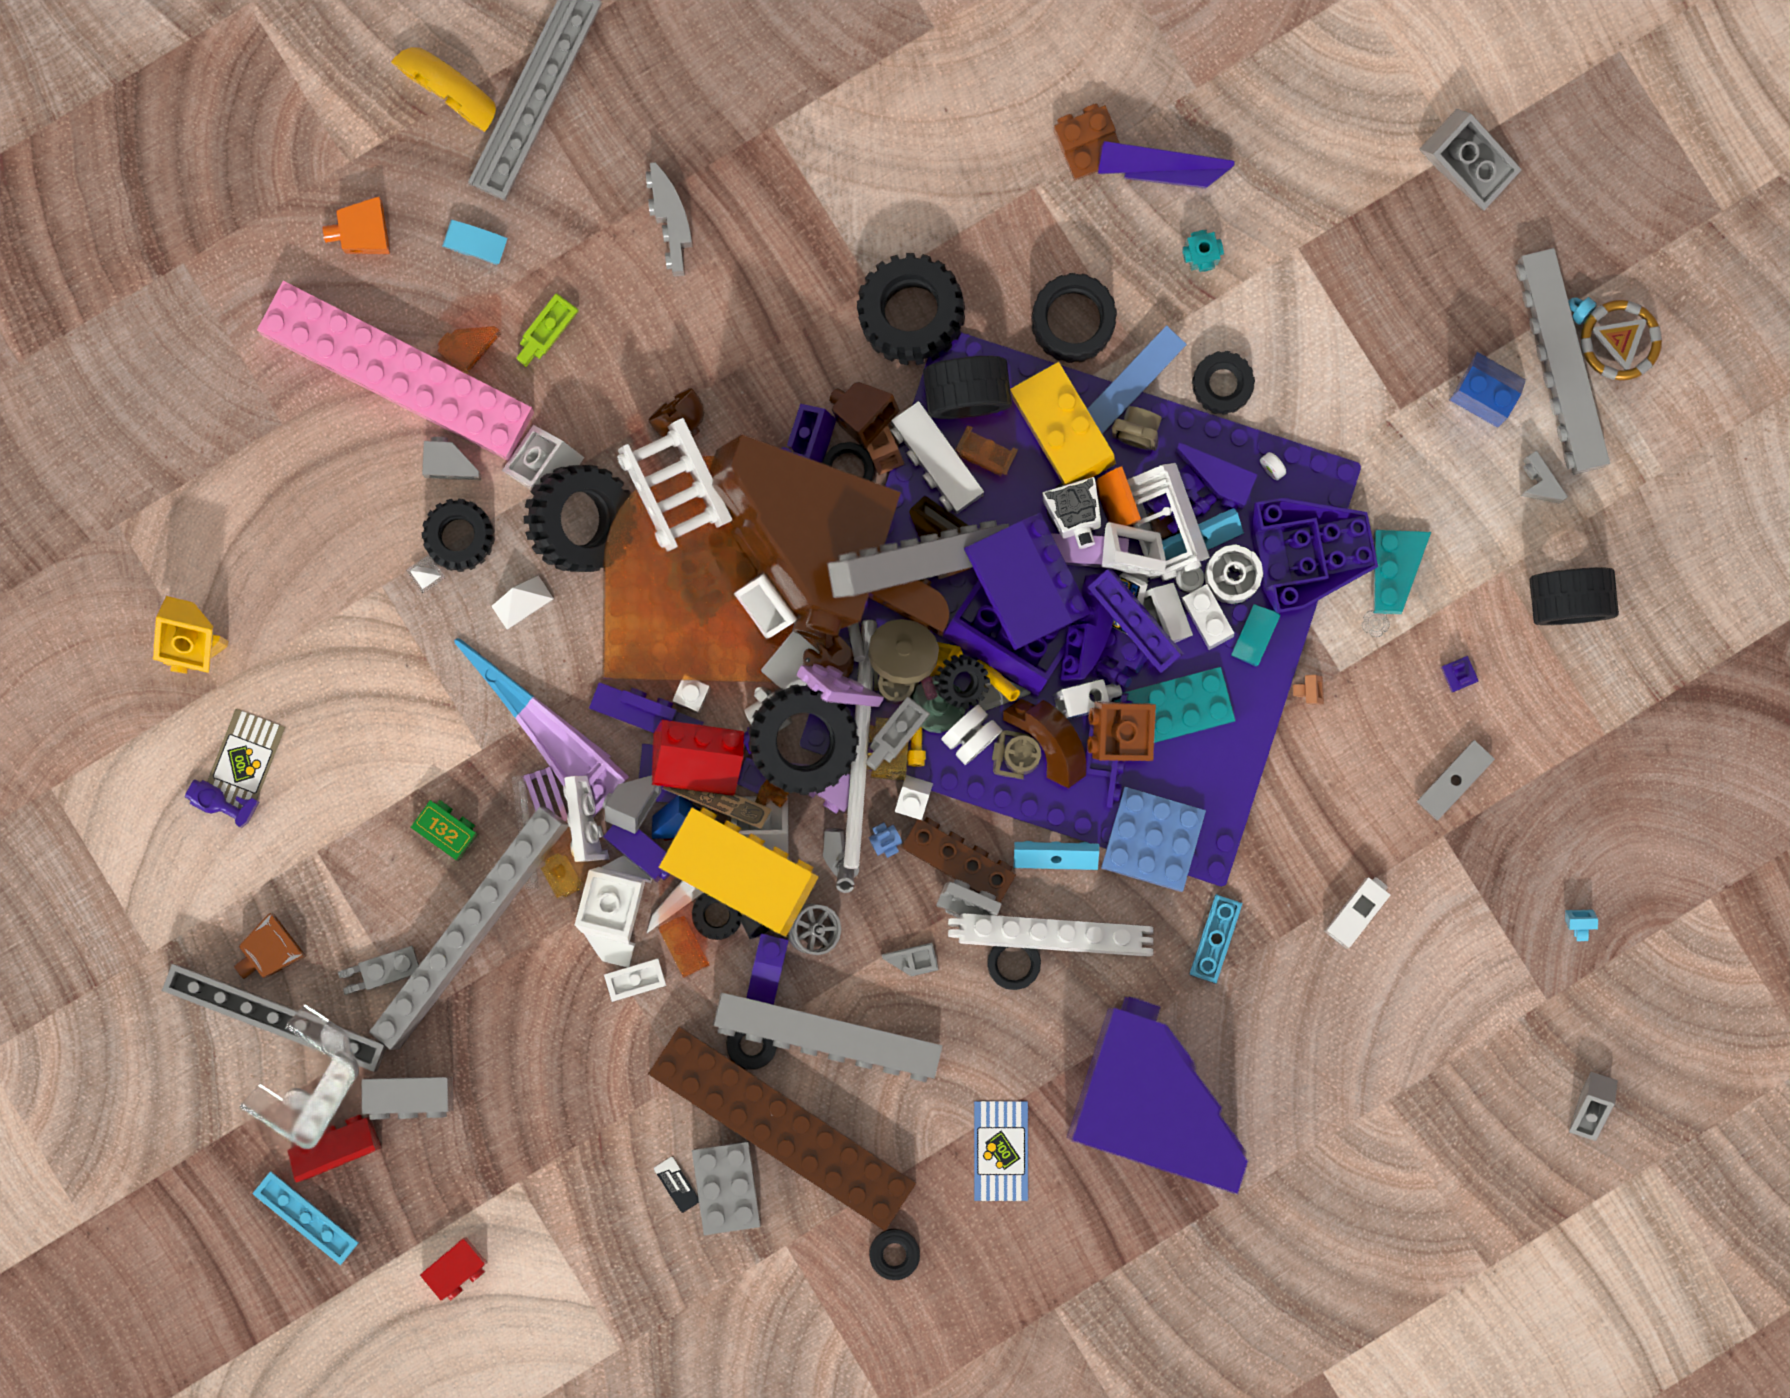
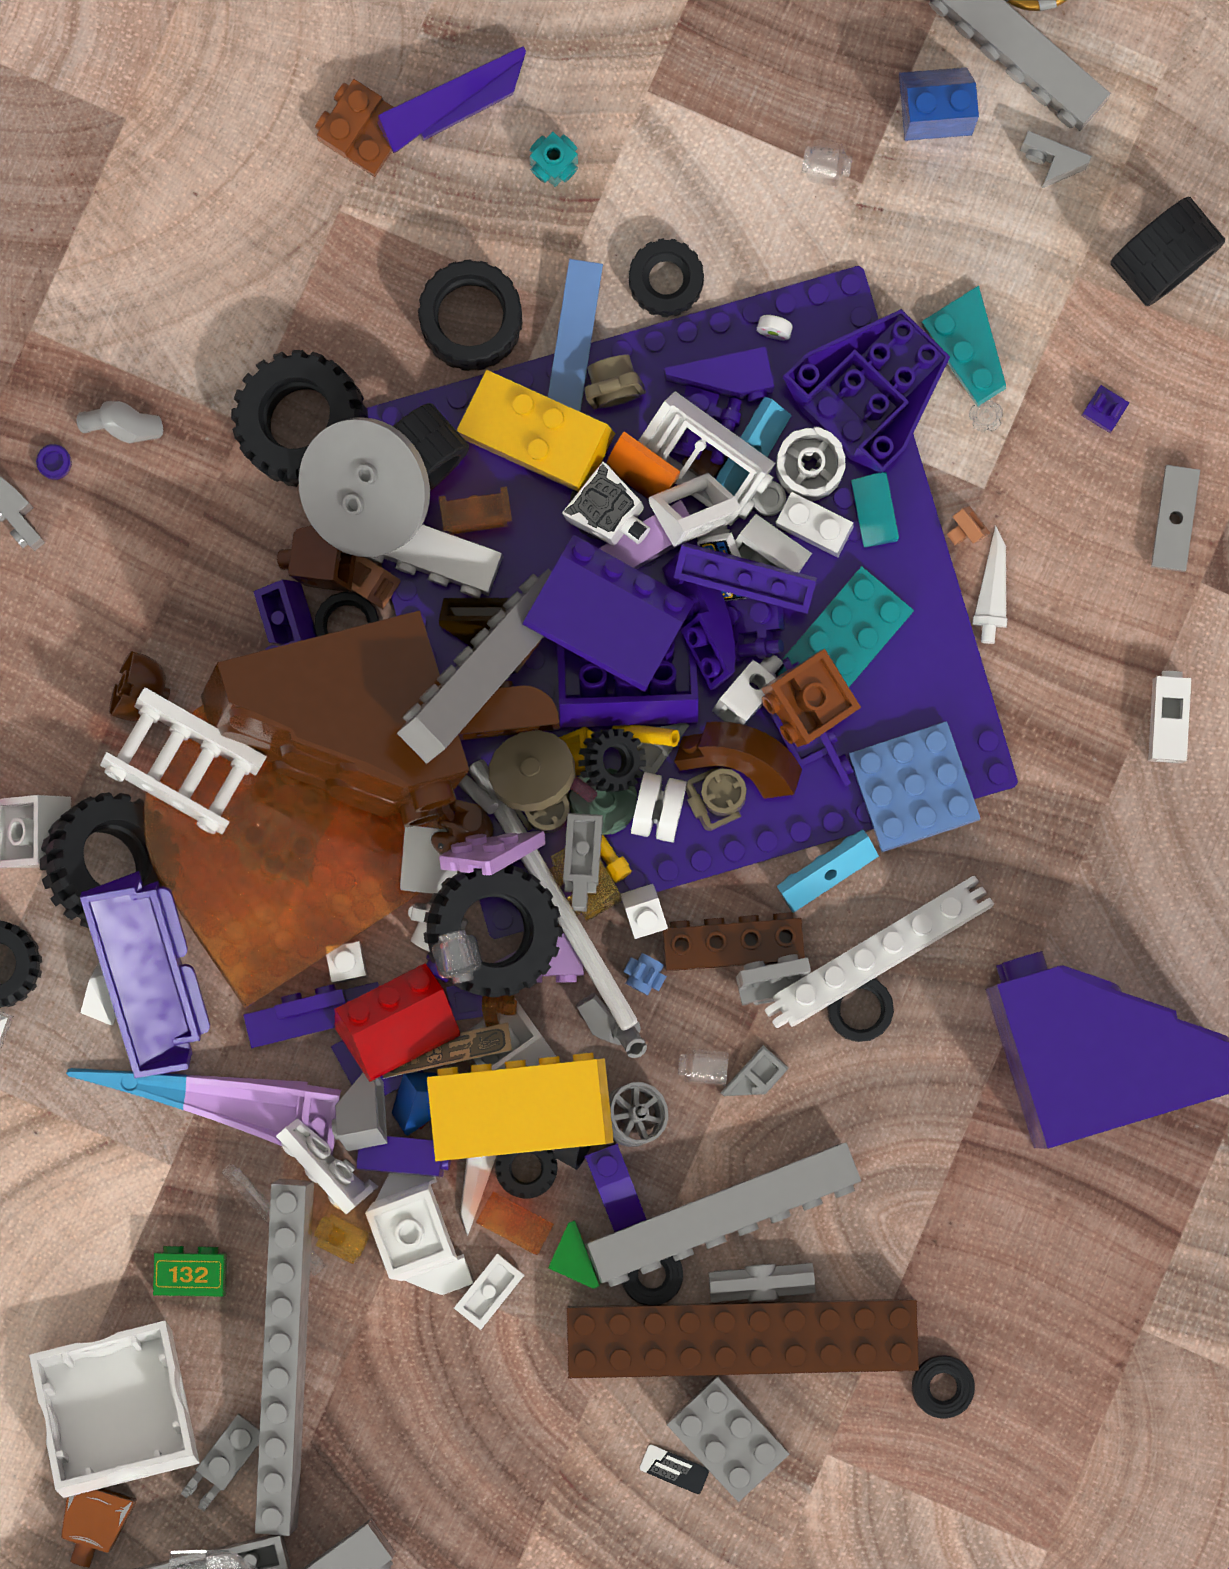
camera: 30 degrees left, 0 degrees up
lavender tile [524,767,567,821] -> none
white tile [734,573,798,639] -> none
sticker [974,1101,1028,1201] -> none
medium azure tile [1189,894,1243,984] -> none
none -> white tile [29,1321,200,1498]
none -> dark purple tile [36,444,72,480]
none -> light grey arm [76,401,163,444]
none -> slope [80,871,210,1078]
none -> light grey plate [298,417,430,557]
none -> clear head [432,929,483,984]
none -> green slope [548,1220,600,1289]
none -> clear brick [678,1048,729,1086]
none -> light grey piece [708,1263,815,1302]
none -> clear head [802,139,853,186]
none -> white bar [972,525,1008,644]

